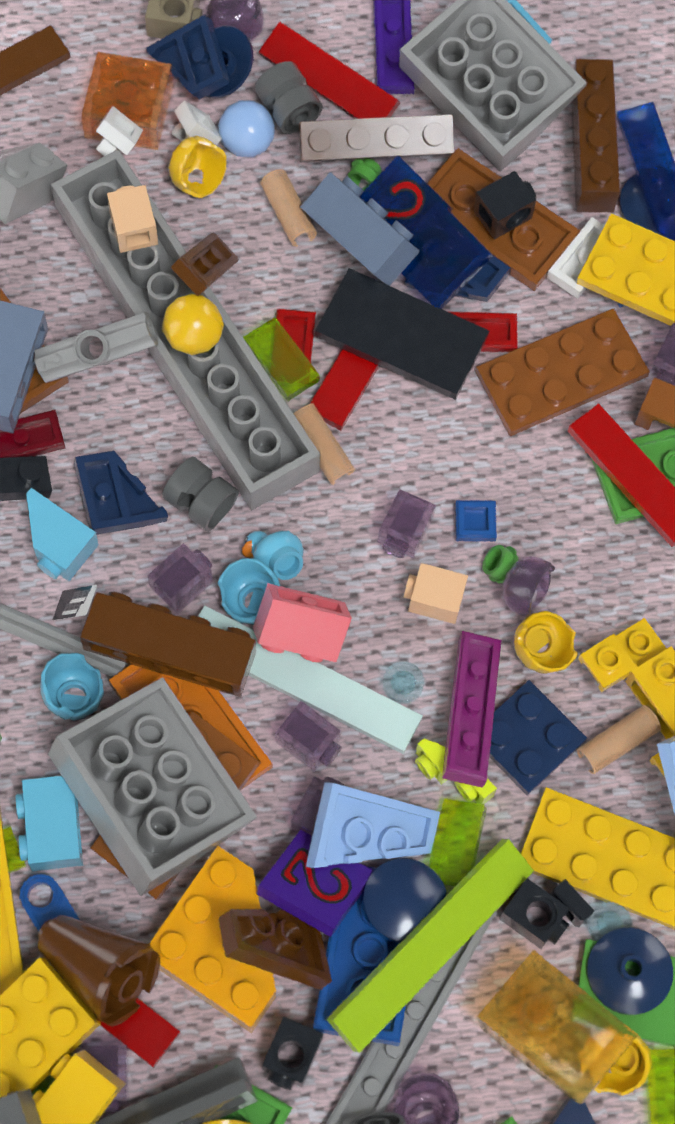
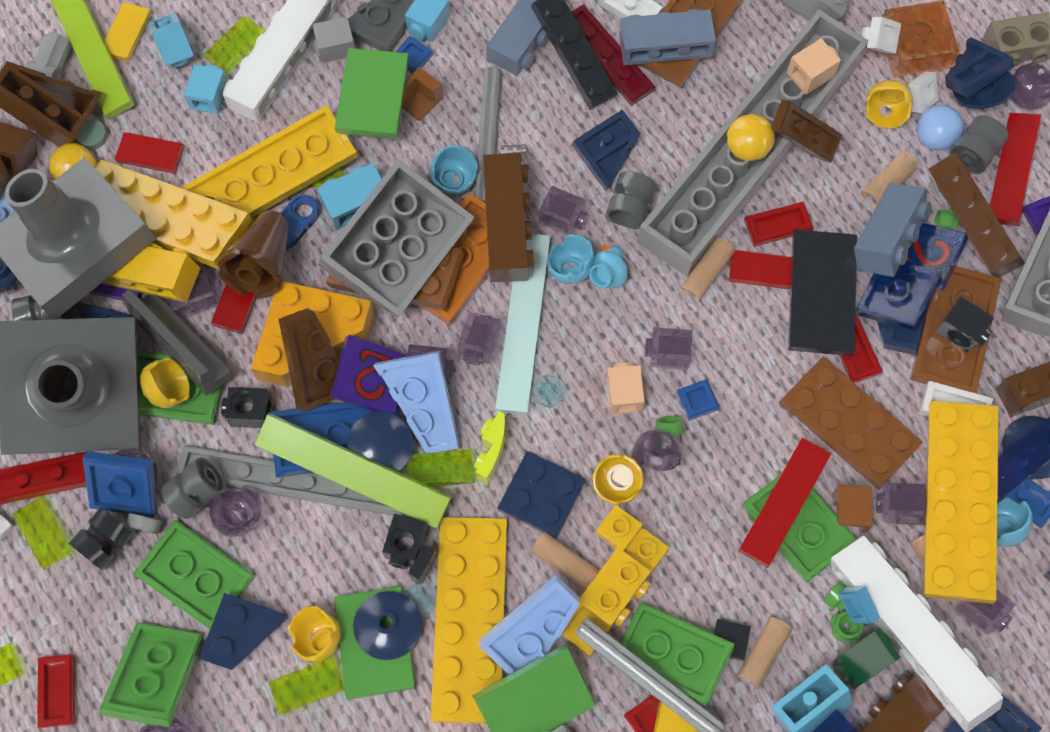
camera: 75 degrees right, 0 degrees up
medium azure slope [26,488,99,581] -> none
light grey piece [34,312,158,383] -> none
clear neon green tile [243,317,320,401] -> none
coral brick [253,583,352,662] -> none
magenta tile [442,631,502,788] -> none
clear yellow slope [477,950,637,1105] -> none

